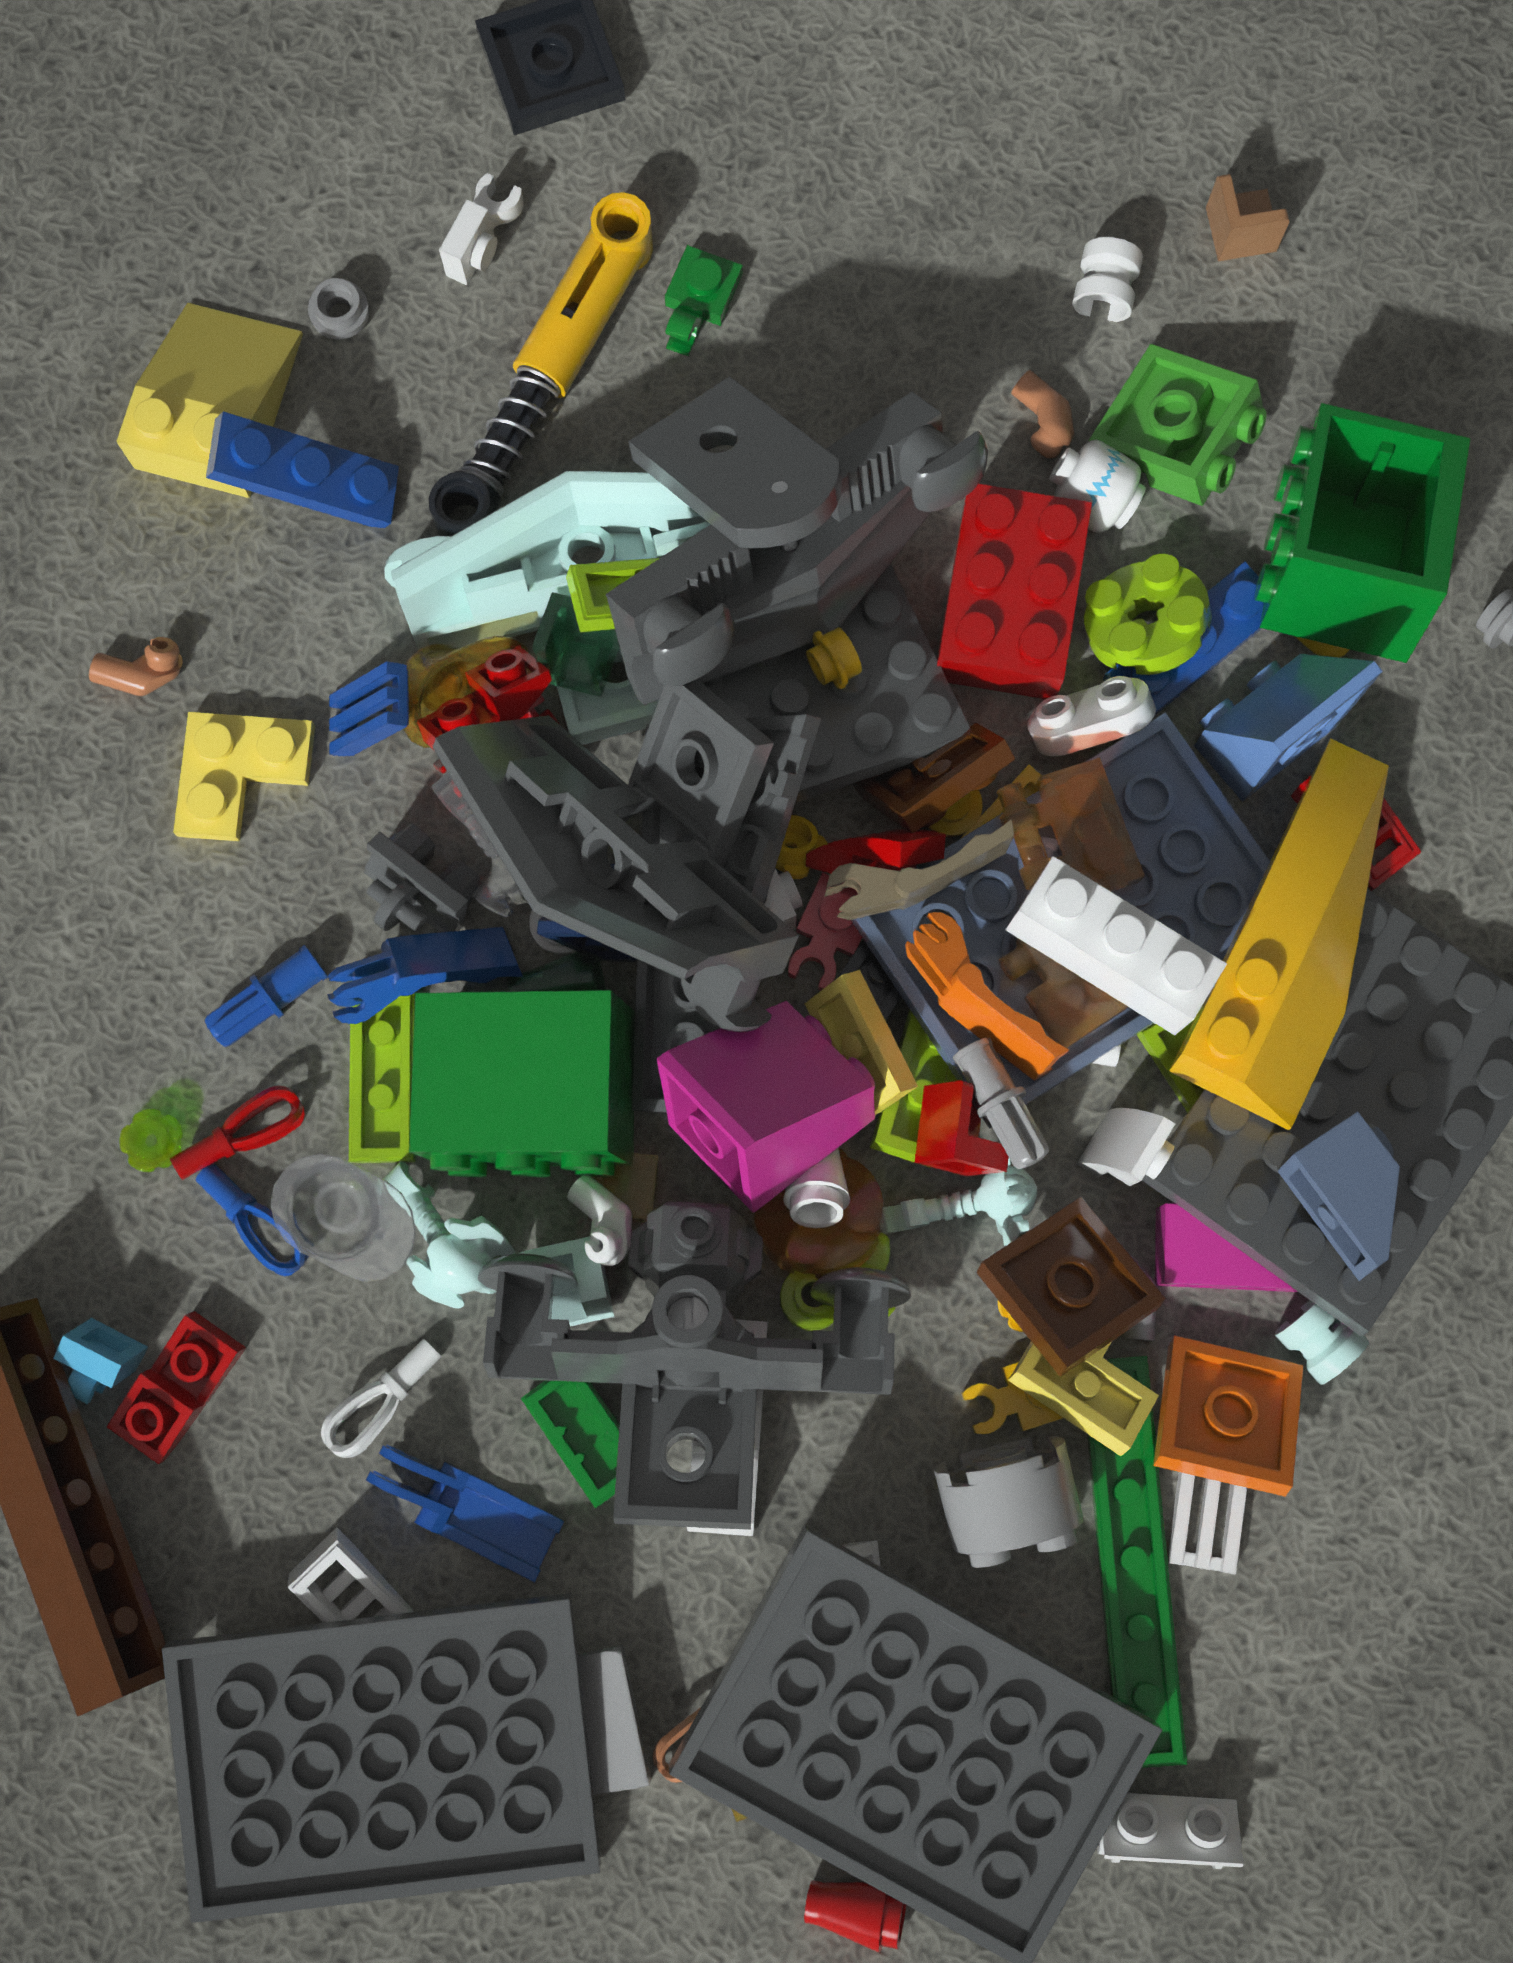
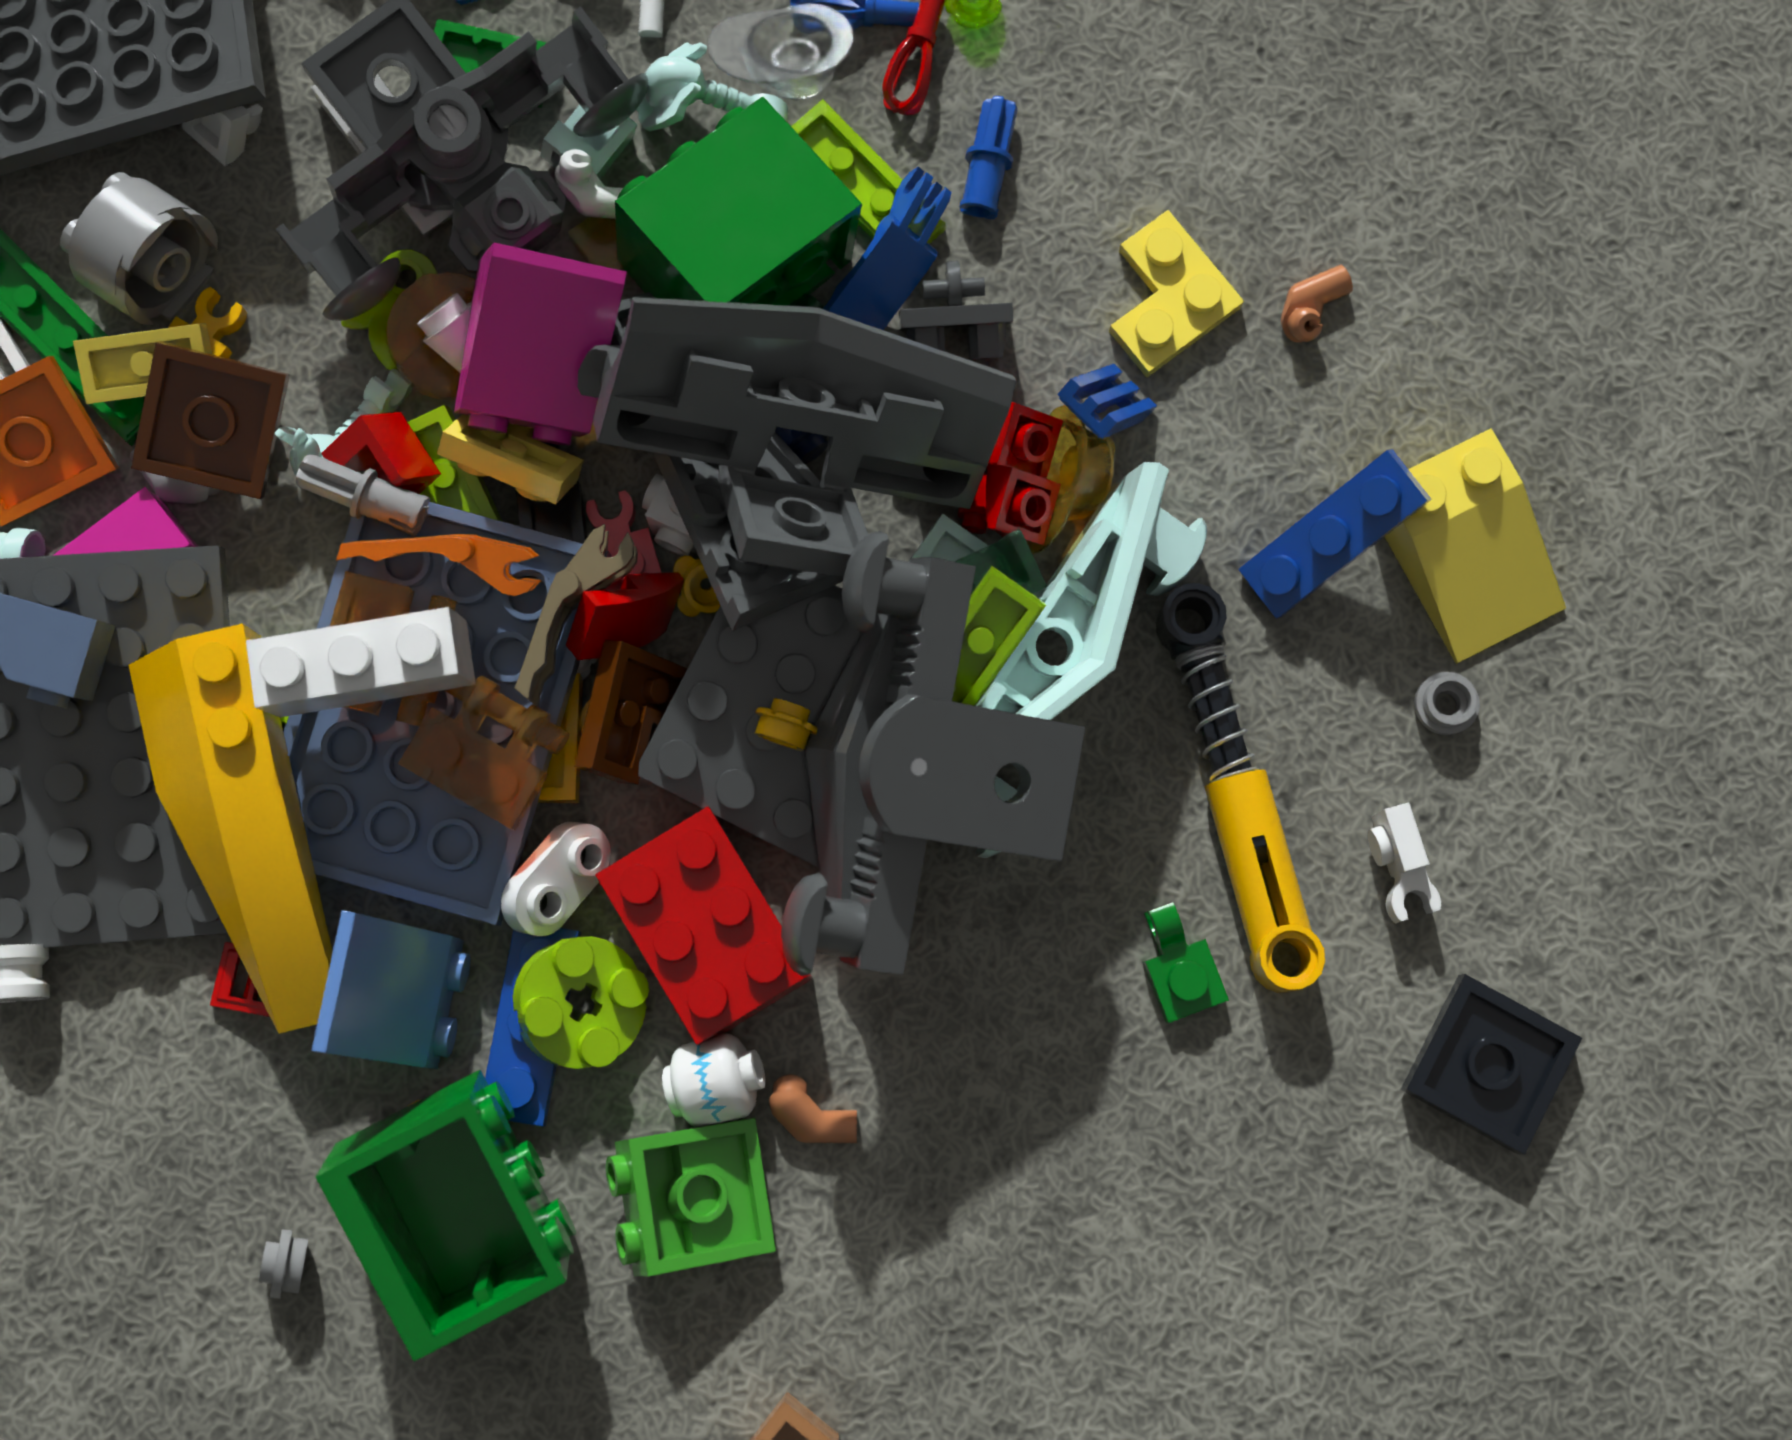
camera: 135 degrees right, 0 degrees up
white wheel [1072,237,1143,322] -> none
white slope [1077,1108,1175,1186] -> none

